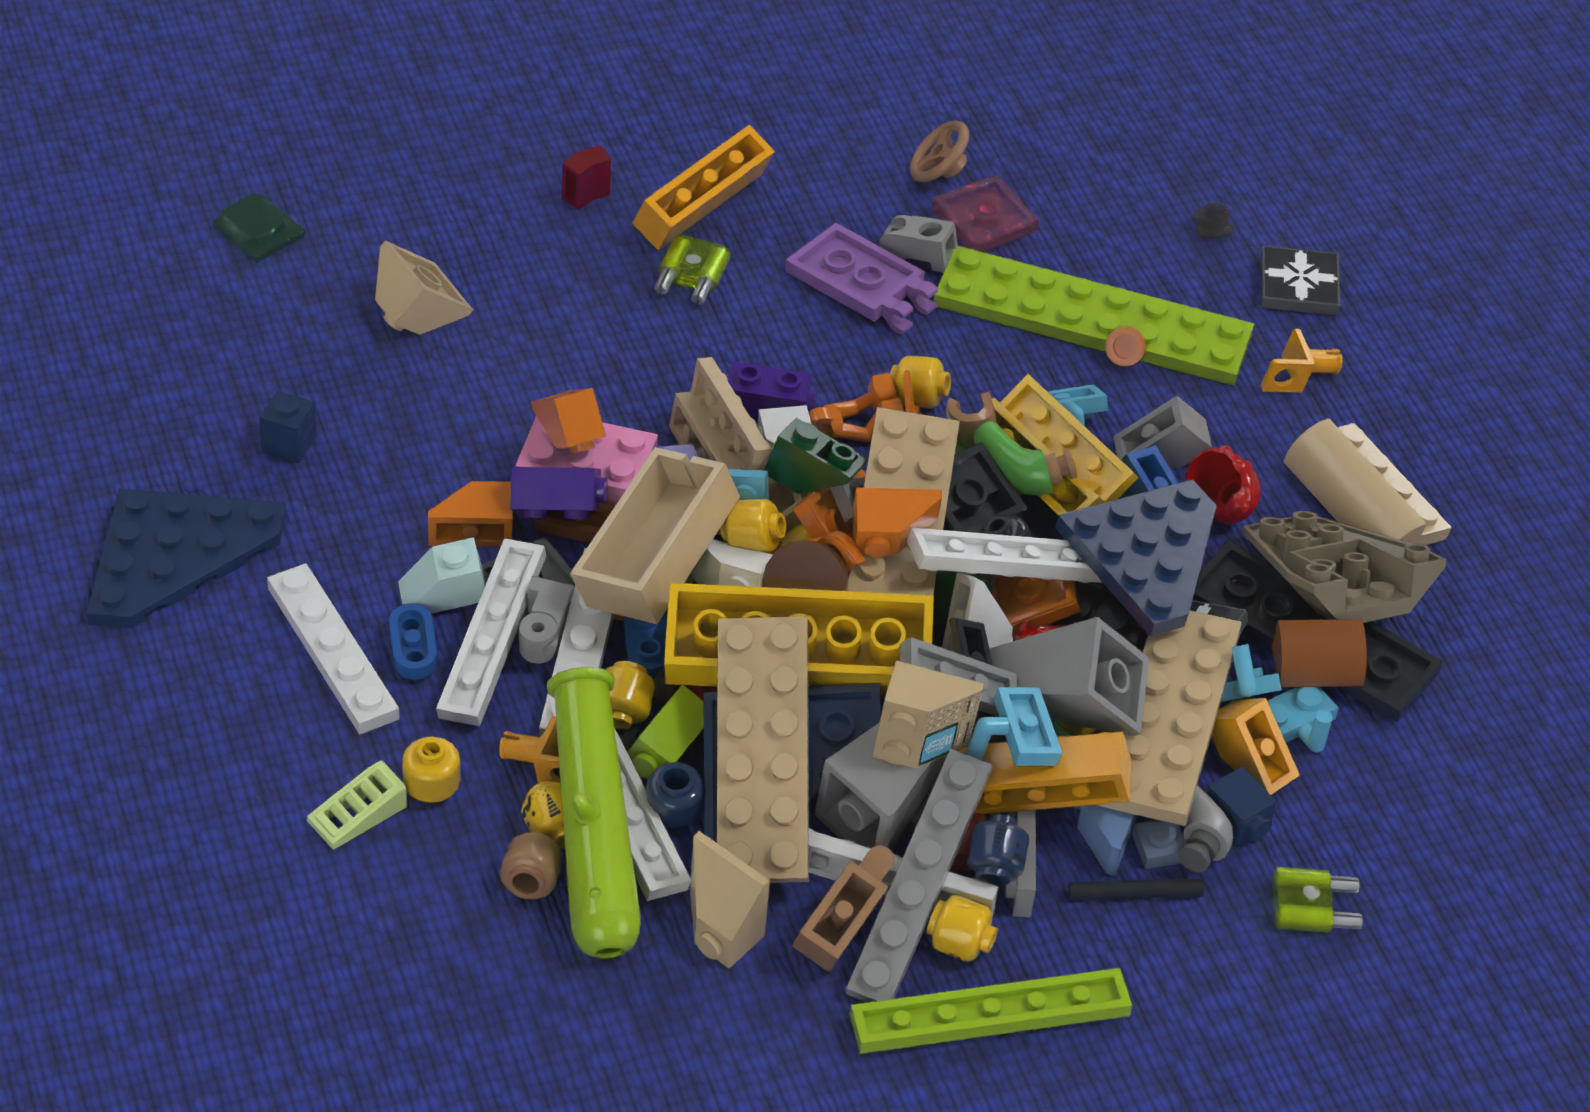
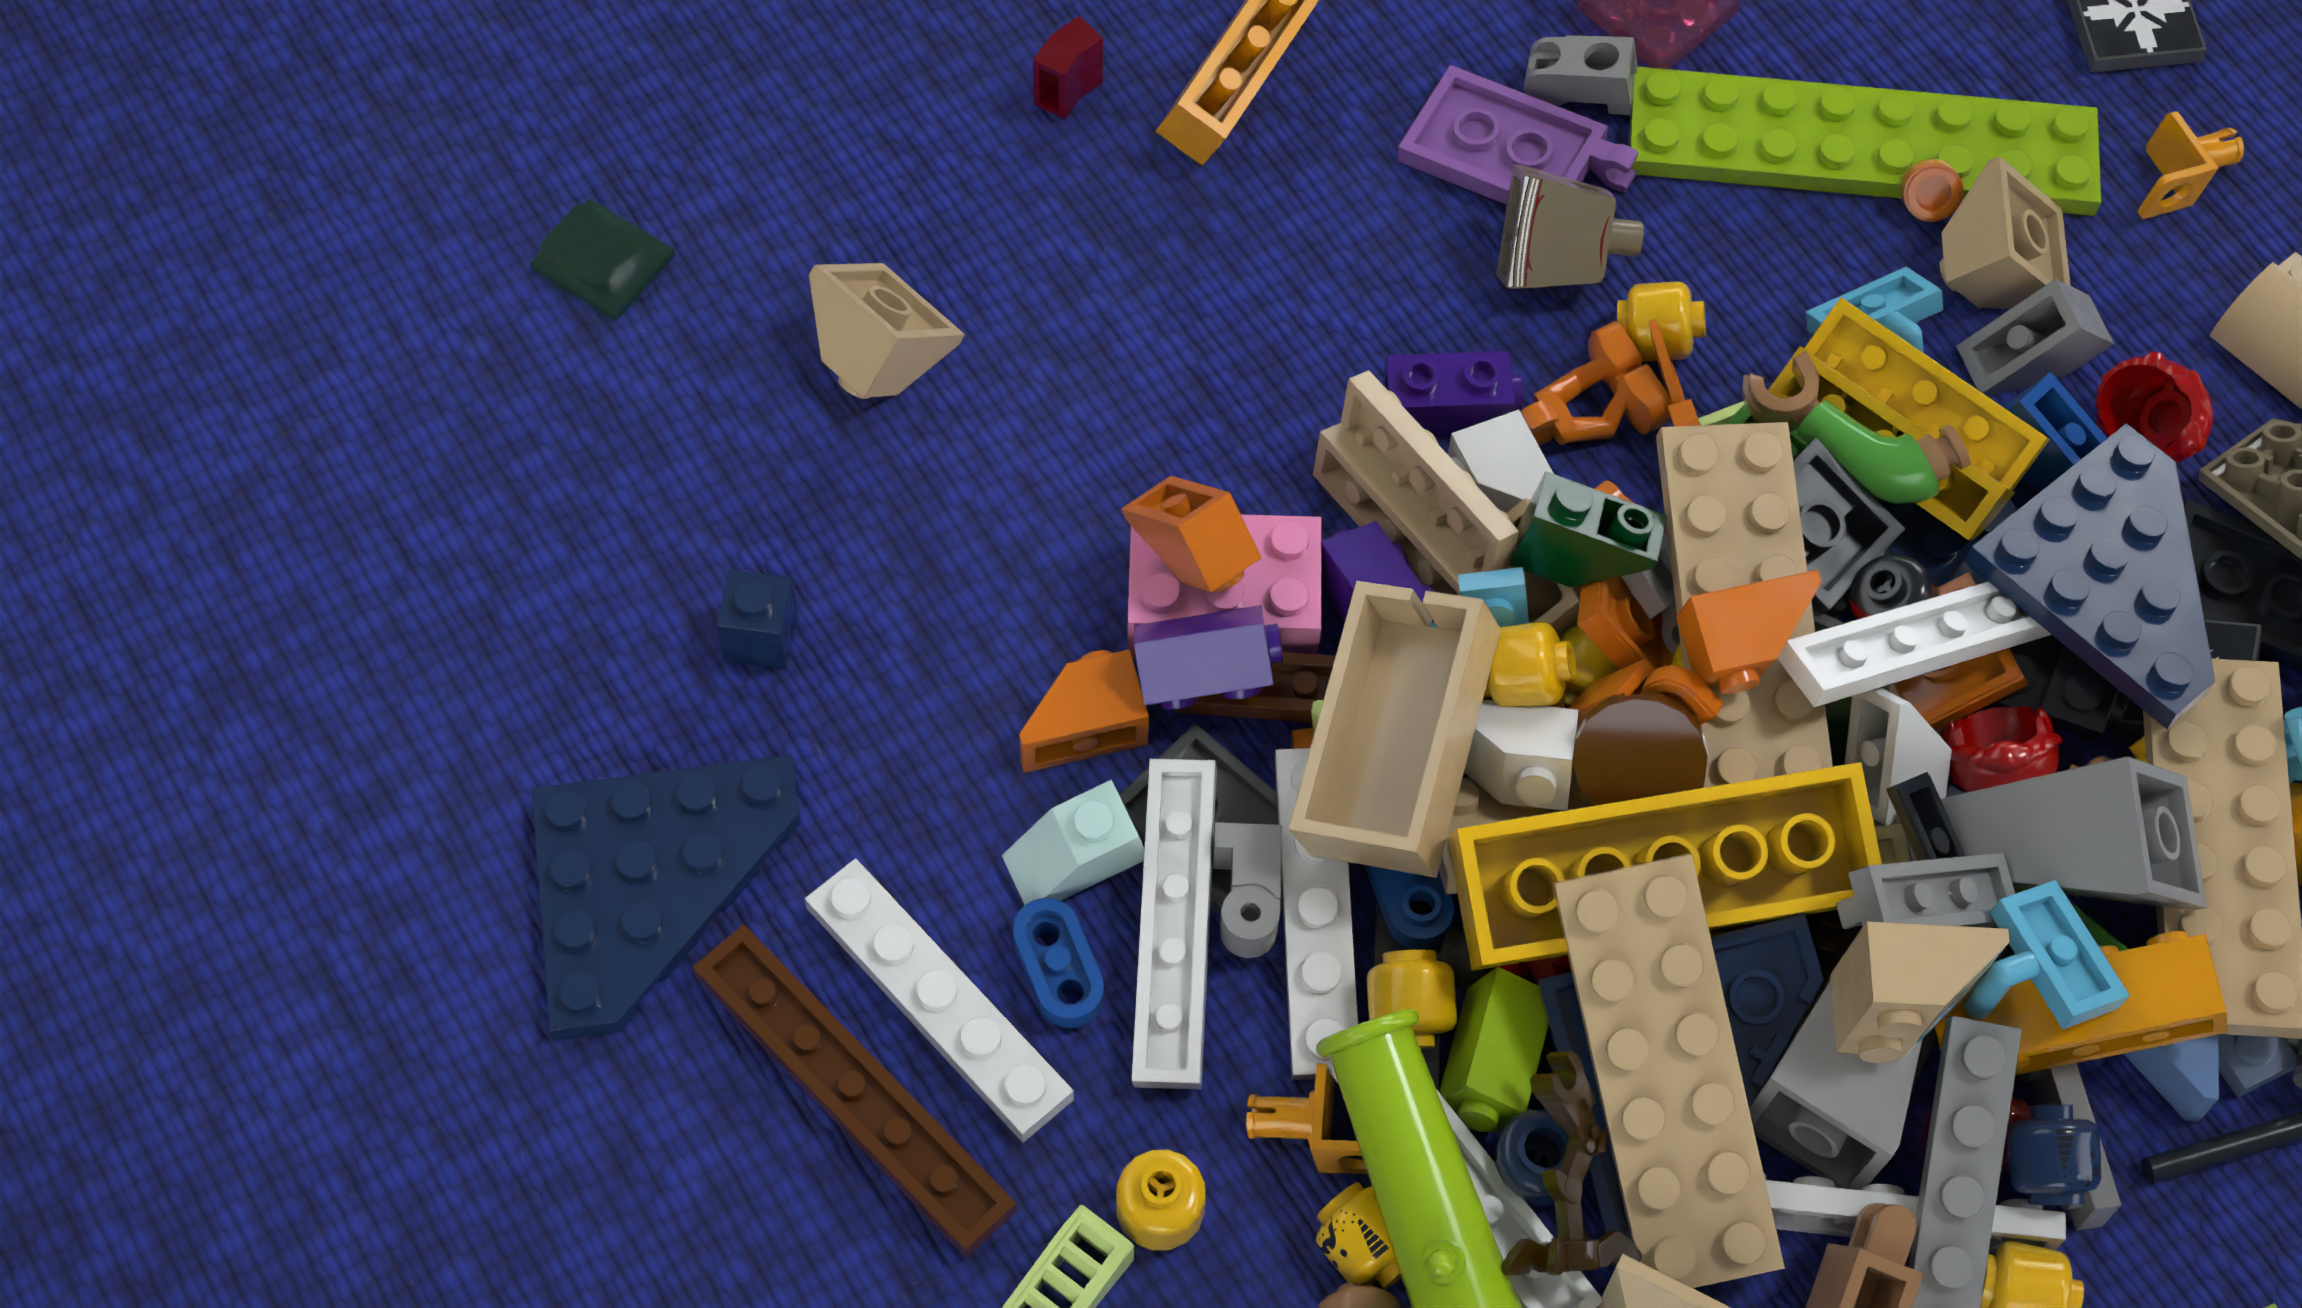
camera: 10 degrees left, 15 degrees up
clear neon green piece [654,235,731,305] -> none
none -> reddish brown plate [693,924,1017,1258]
none -> dark tan torso [1496,164,1644,289]
none -> dark brown piece [1501,1051,1642,1276]
none -> tan slope [1940,156,2071,309]

